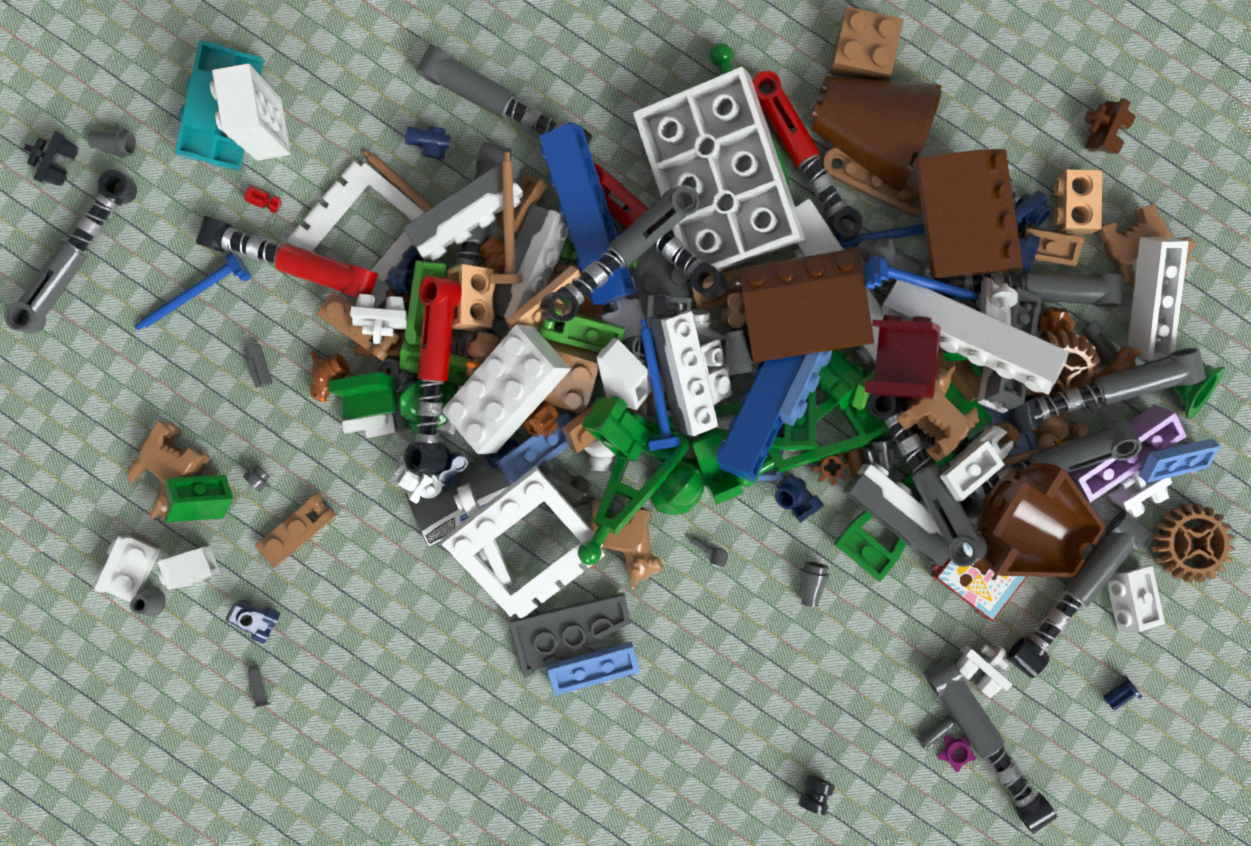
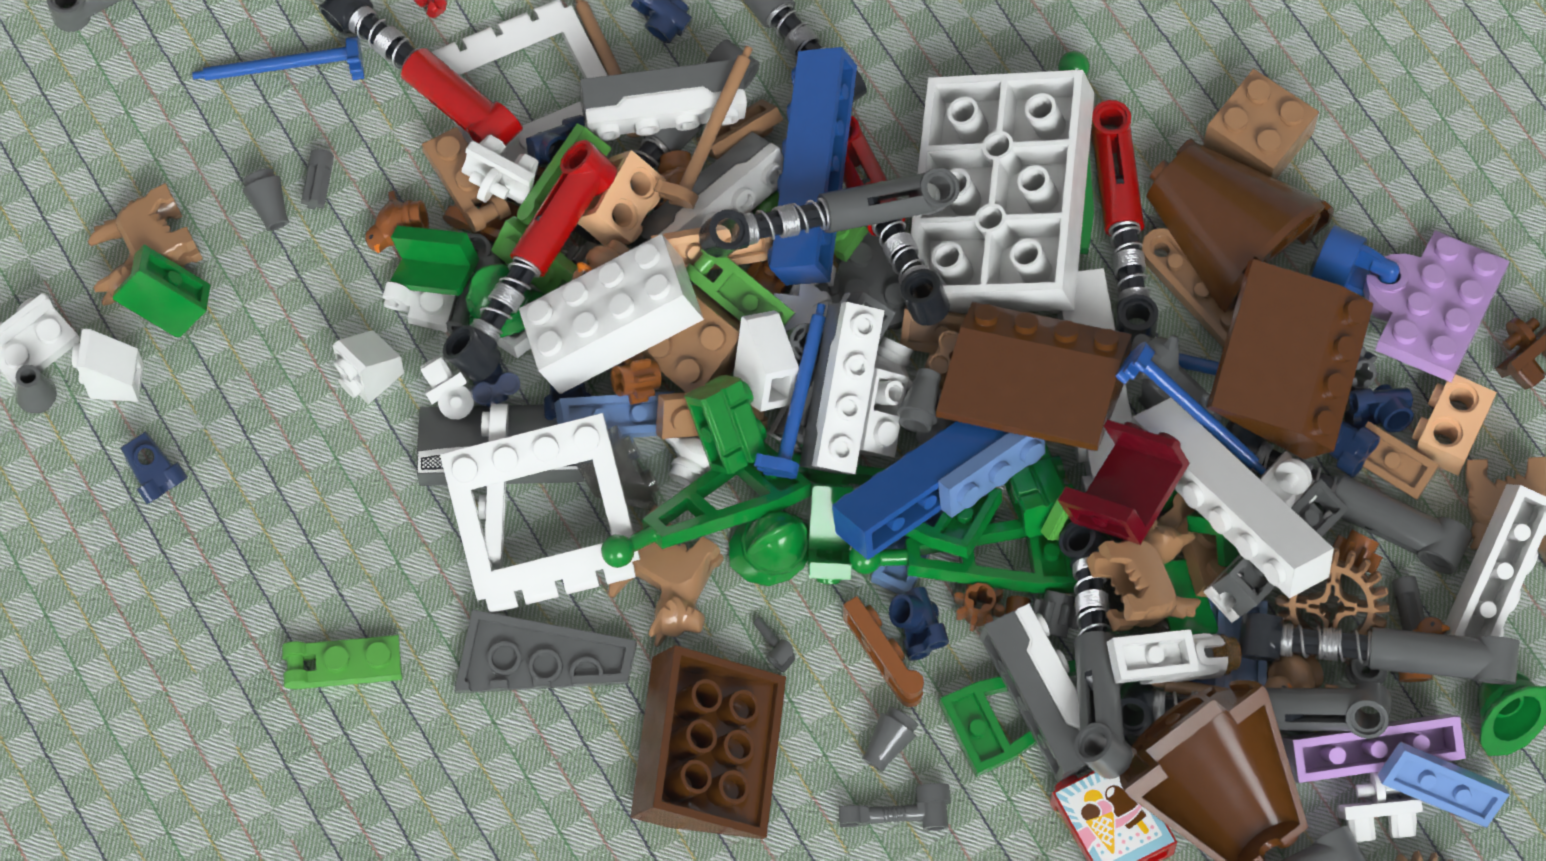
camera: 20 degrees right, 20 degrees down
dark grey plate [243,465,270,492] -> none
dark grey piece [248,665,271,708] -> none
medium nougat plate [255,493,337,568] -> none
medium blue plate [547,642,640,696] -> none
none -> dark grey cone [243,168,289,231]
none -> bright green plate [282,635,402,689]
none -> white slope [332,330,404,404]
none -> reddish brown slope [630,645,786,839]
none -> dark grey brick [839,783,951,831]
none -> dark orange plate [843,596,924,707]
none -> lavender plate [1309,225,1510,382]

